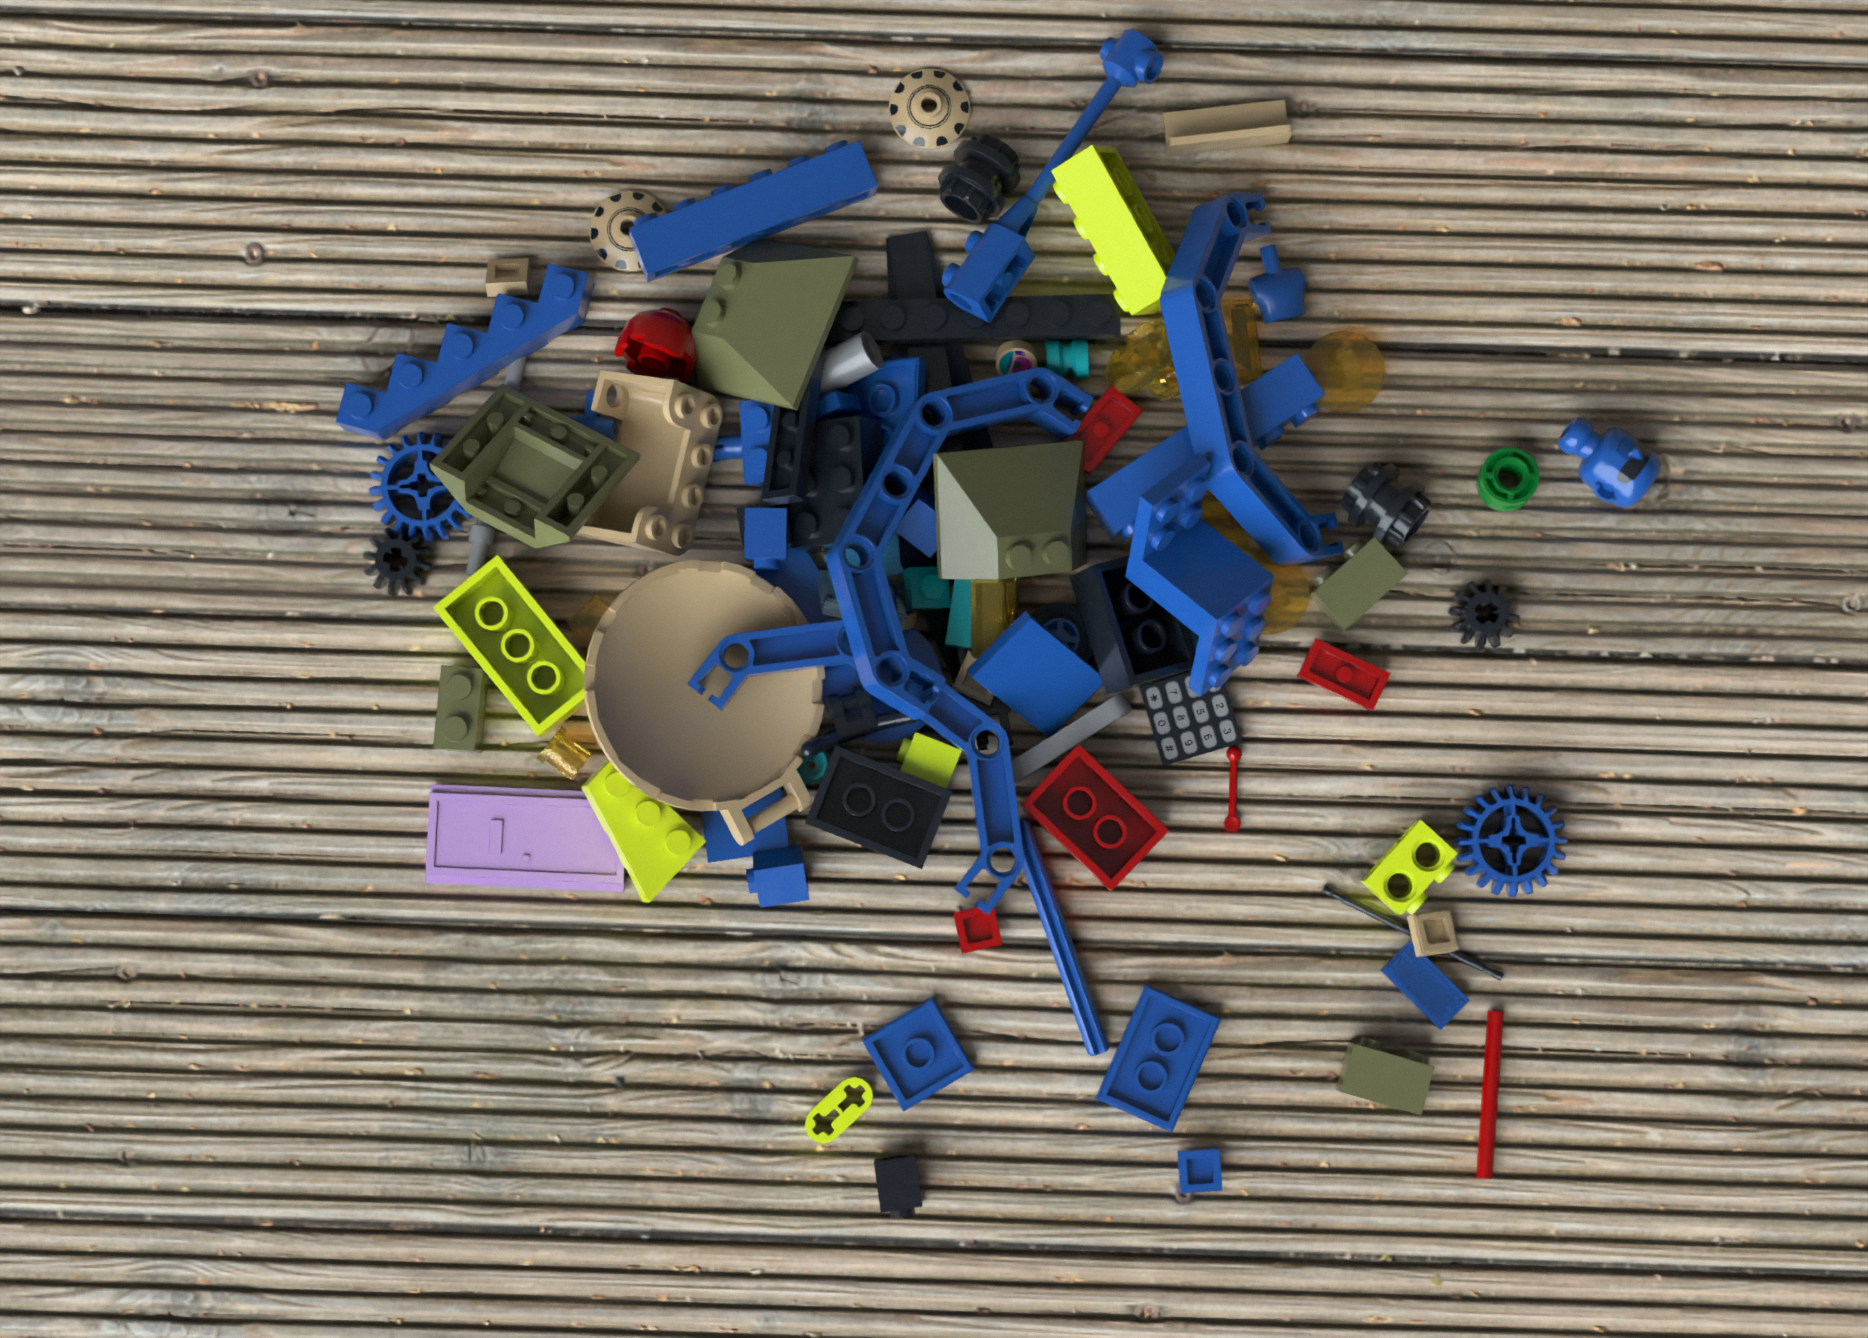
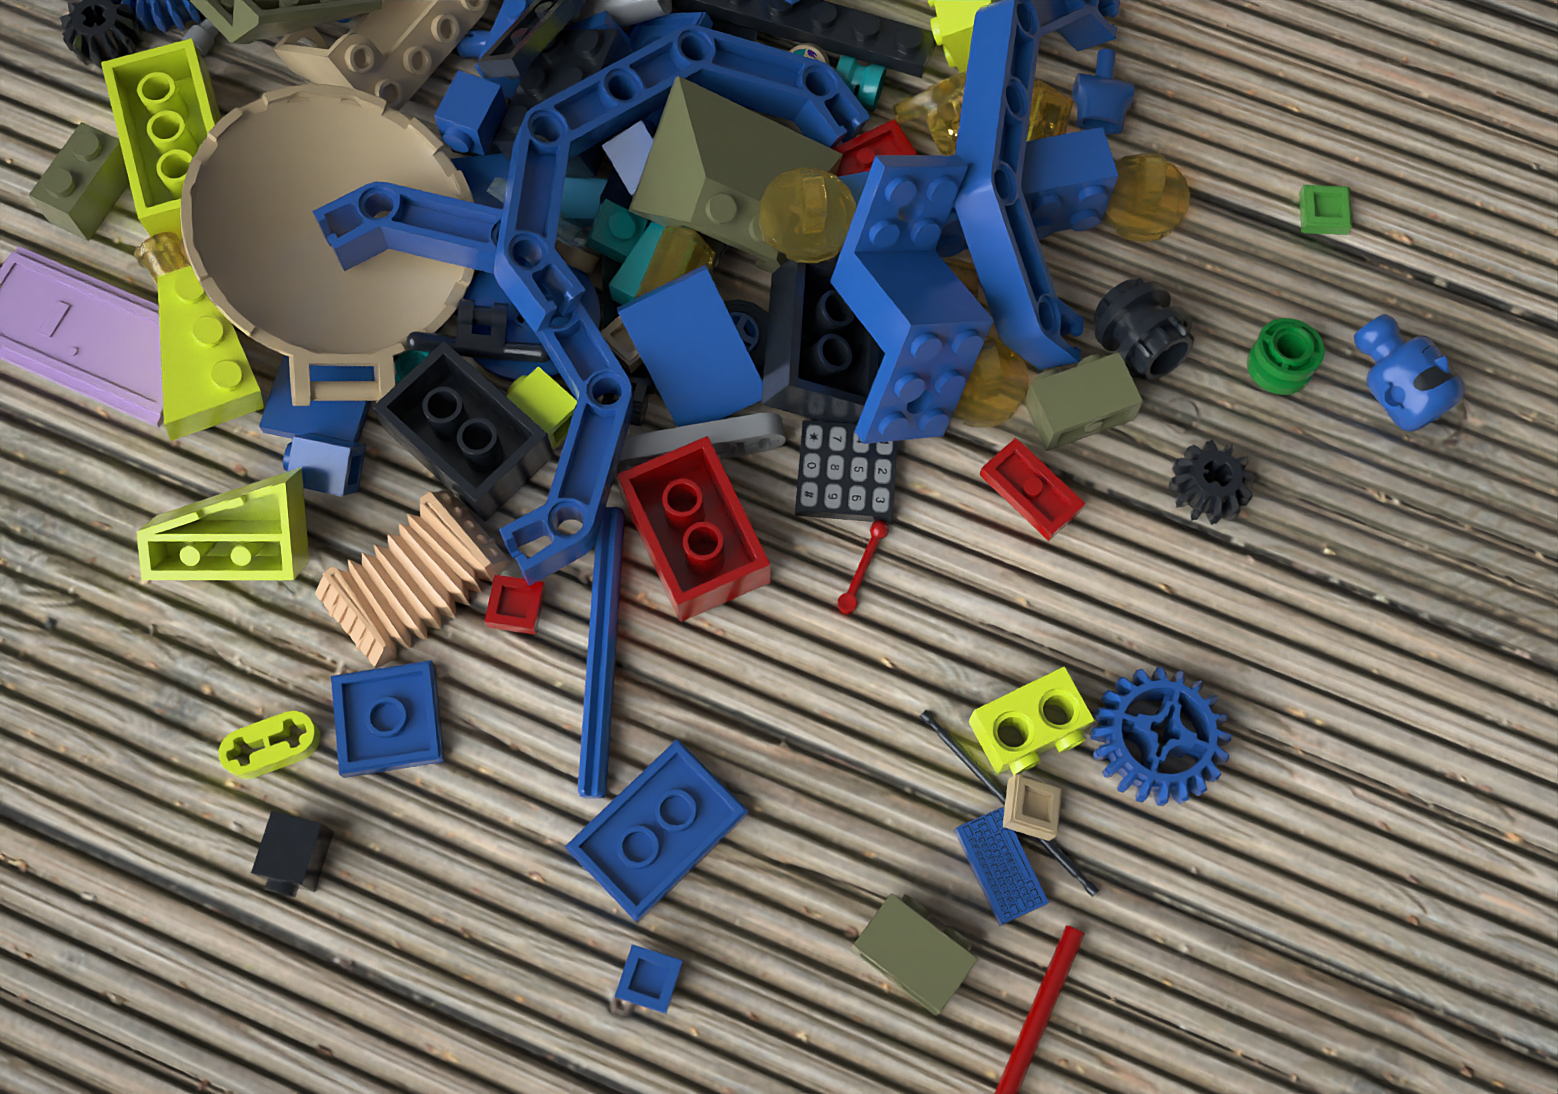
camera: 15 degrees right, 15 degrees down
none -> neon yellow wedge [137,467,309,580]
none -> light nougat piece [315,490,510,668]
none -> clear yellow tile [759,167,856,263]
none -> bright green tile [1299,185,1352,235]

